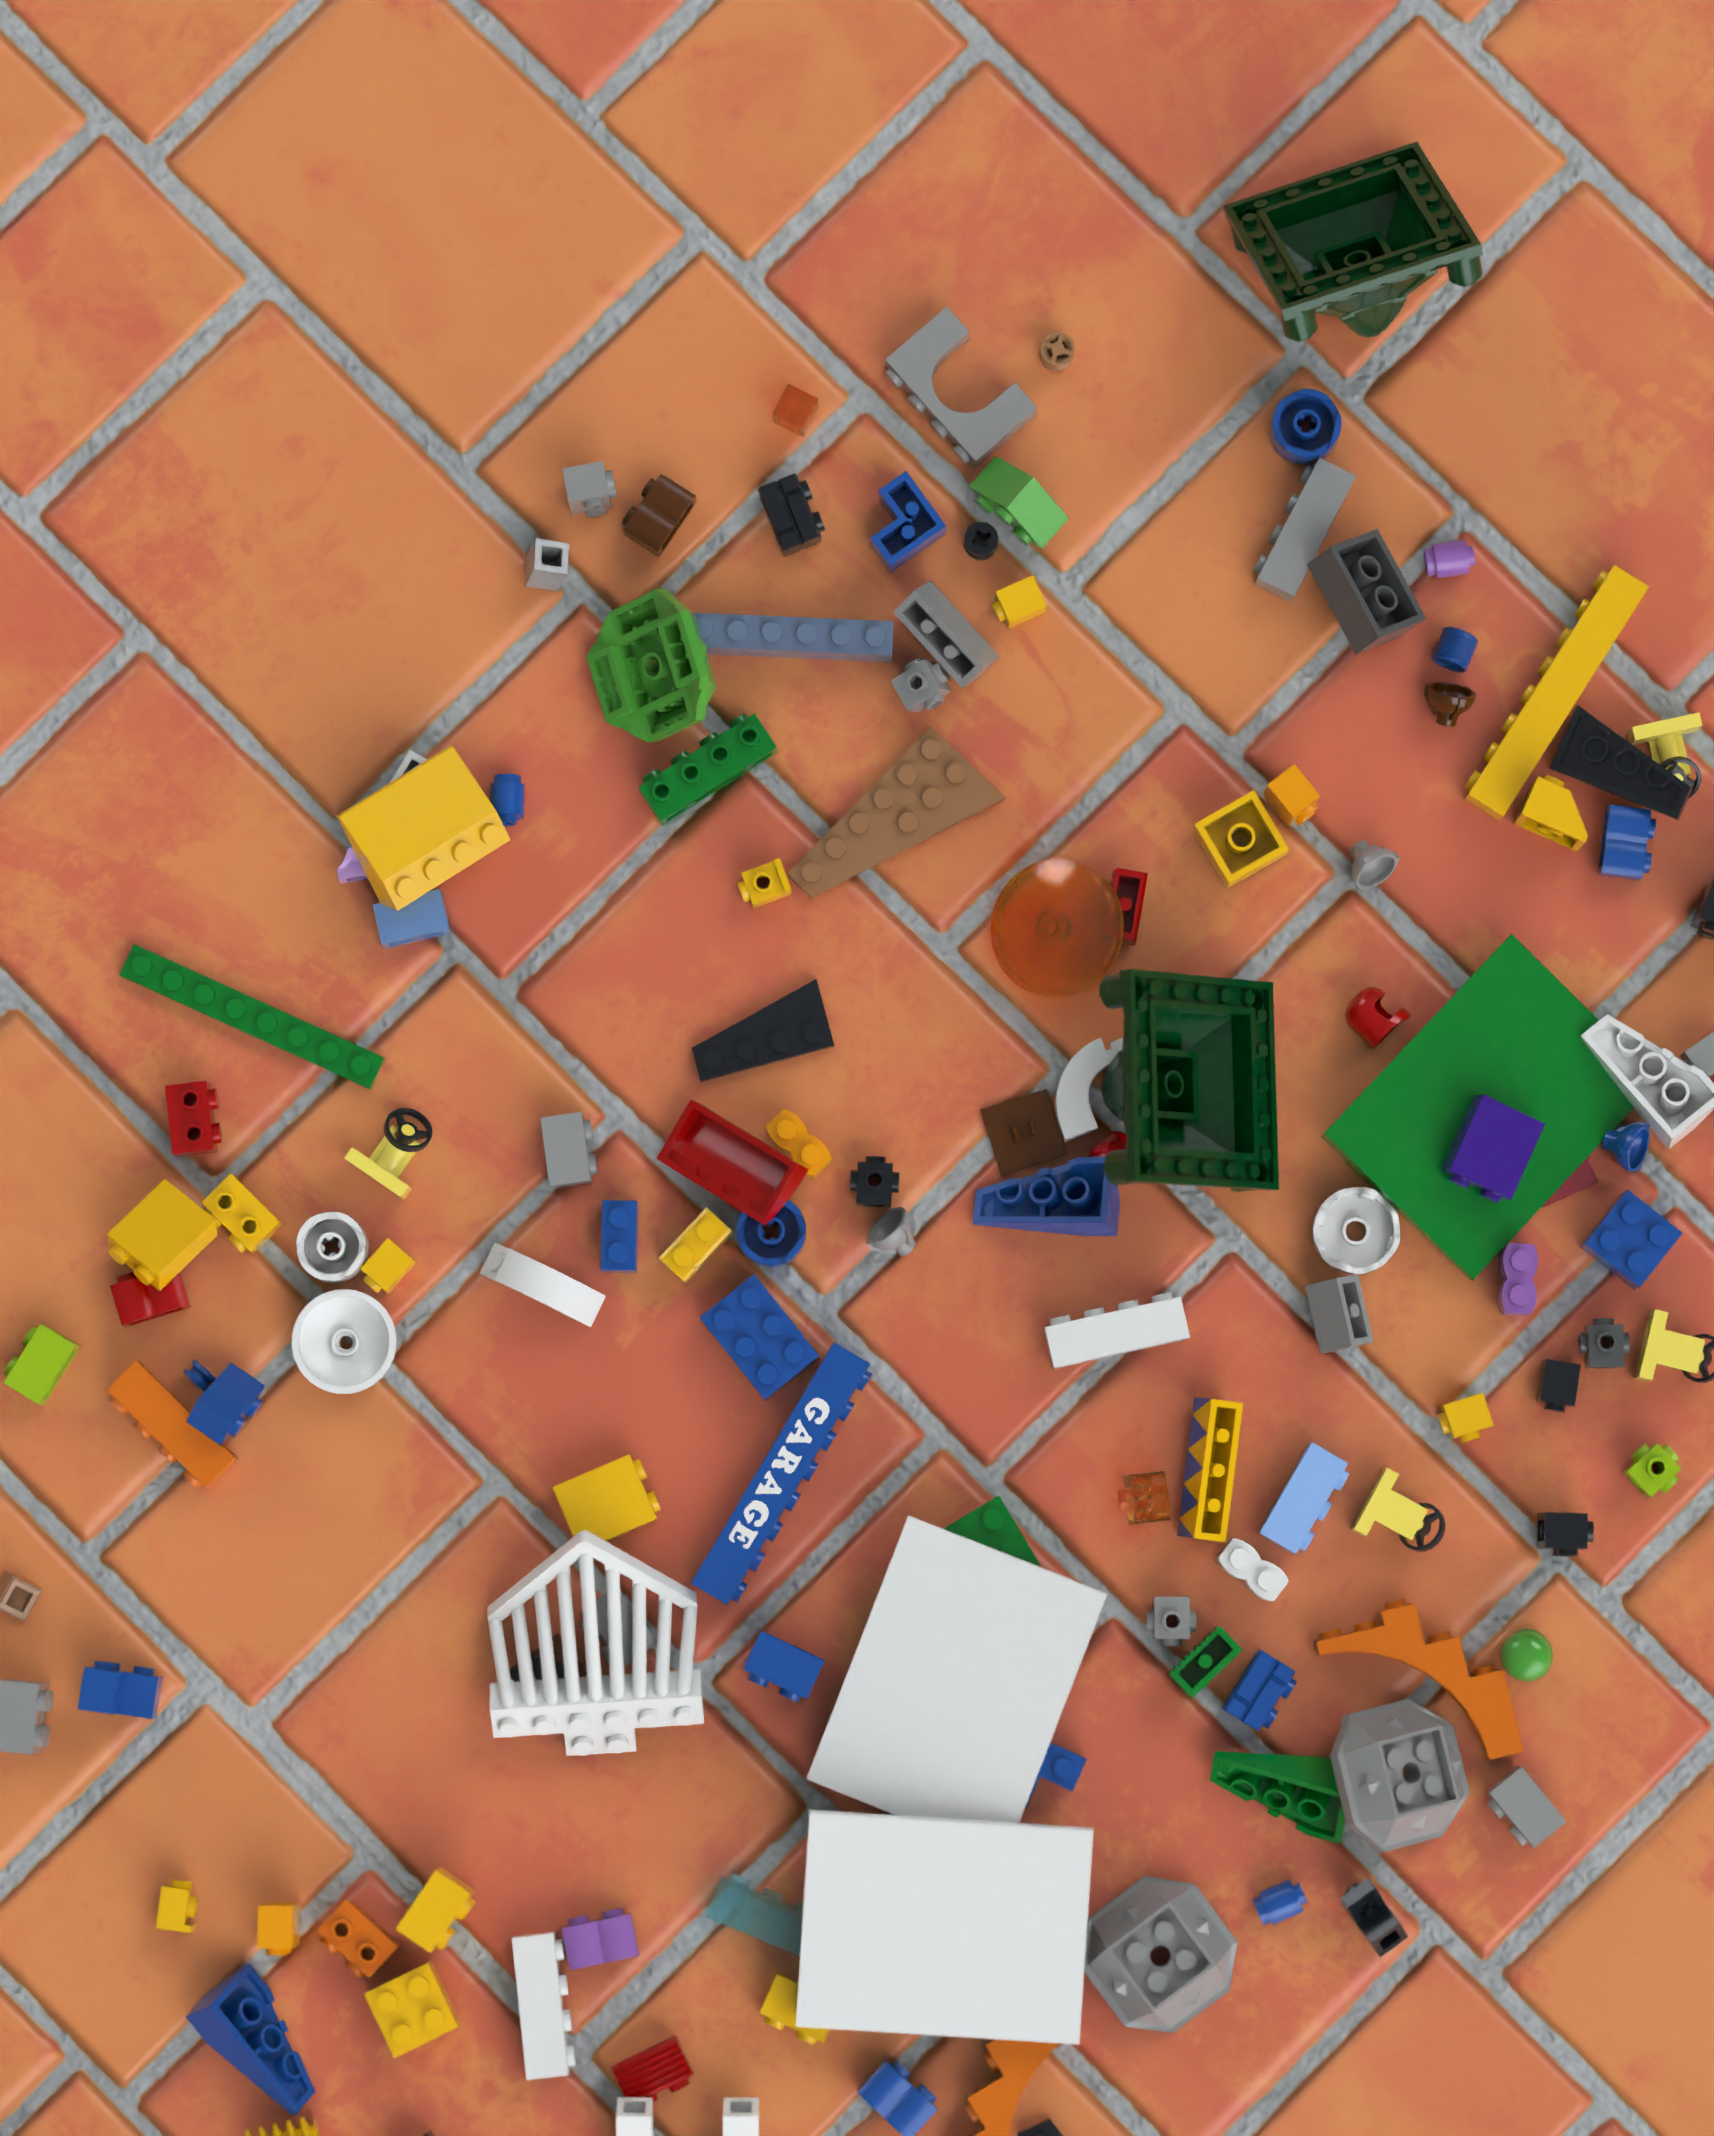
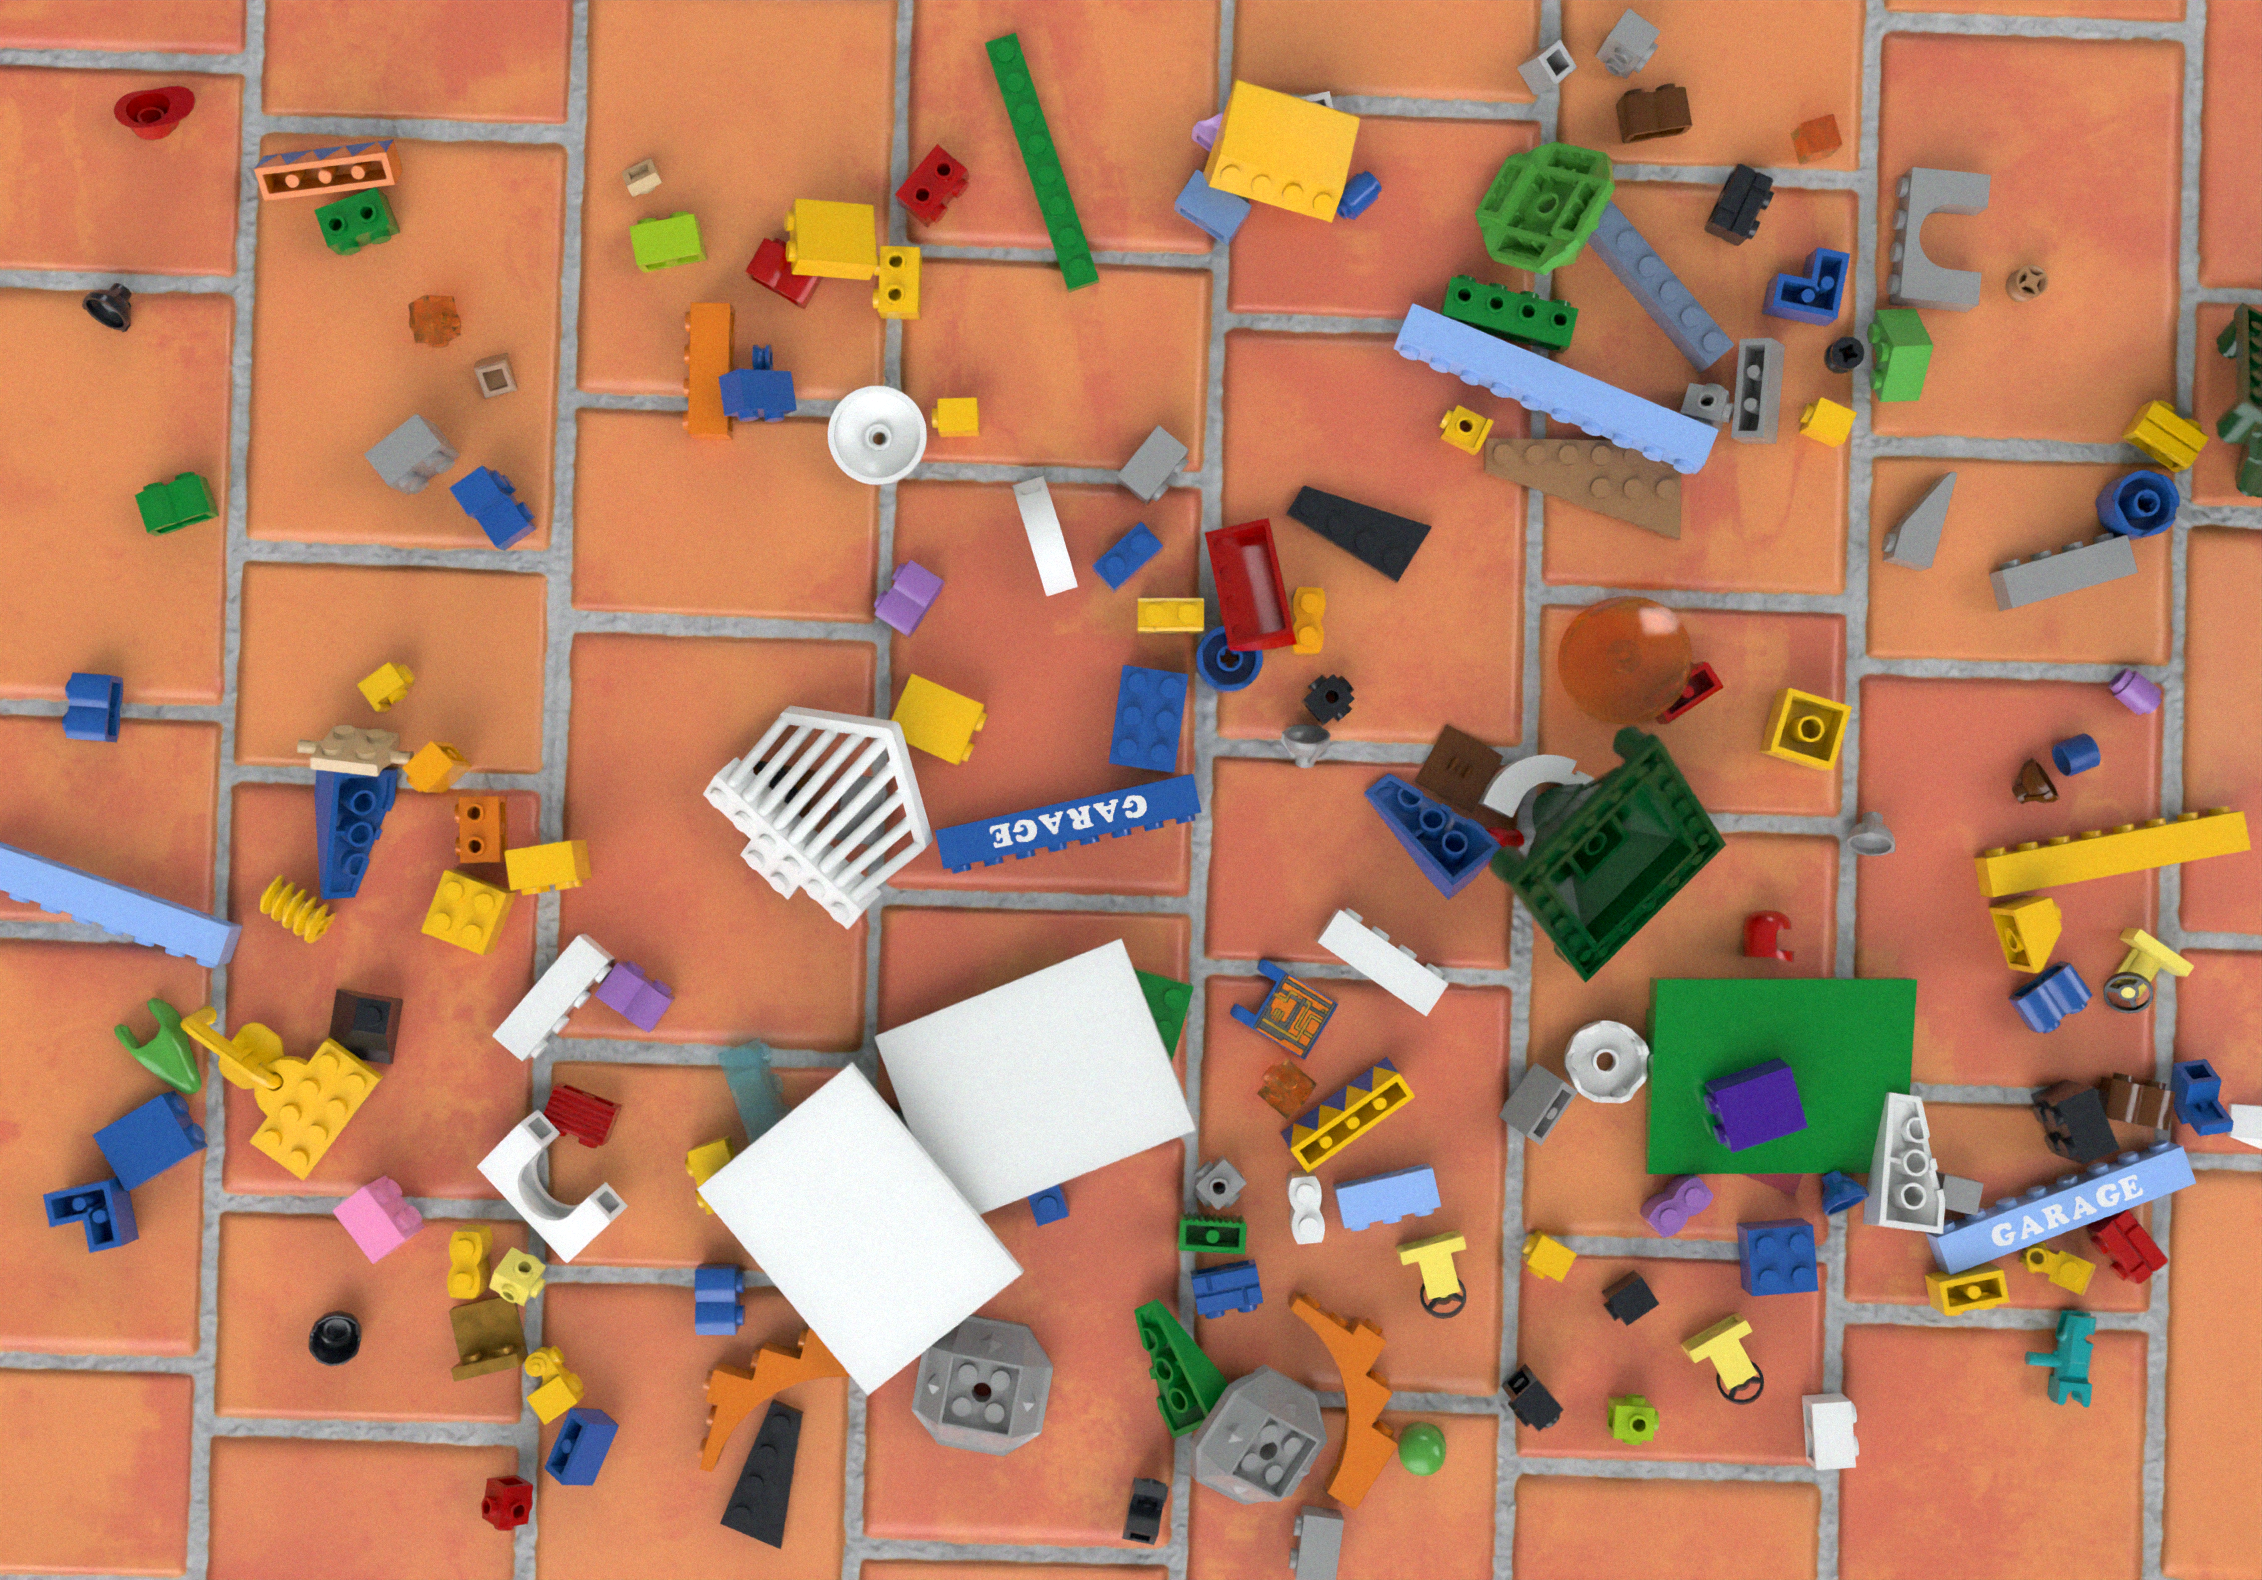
camera: 50 degrees right, 5 degrees up
white brick [296,1212,369,1283] -> none
light yellow piece [344,1108,432,1199] -> none
blue brick [743,1631,825,1702] -> none
blue brick [1252,1879,1307,1925] -> none
light orange brick [1263,764,1320,827] -> none
dark grey brick [1307,529,1426,654] -> none
black wing [1550,705,1692,821] -> none
dark grey brick [1578,1318,1630,1369] -> none
none -> tan plate [297,725,414,777]
none -> medium lavender brick [874,560,945,638]
none -> flag [1230,959,1338,1060]
none -> light blue brick [1394,303,1719,474]
none -> light grey slope [1882,471,1957,571]
none -> yellow brick [2121,400,2209,473]

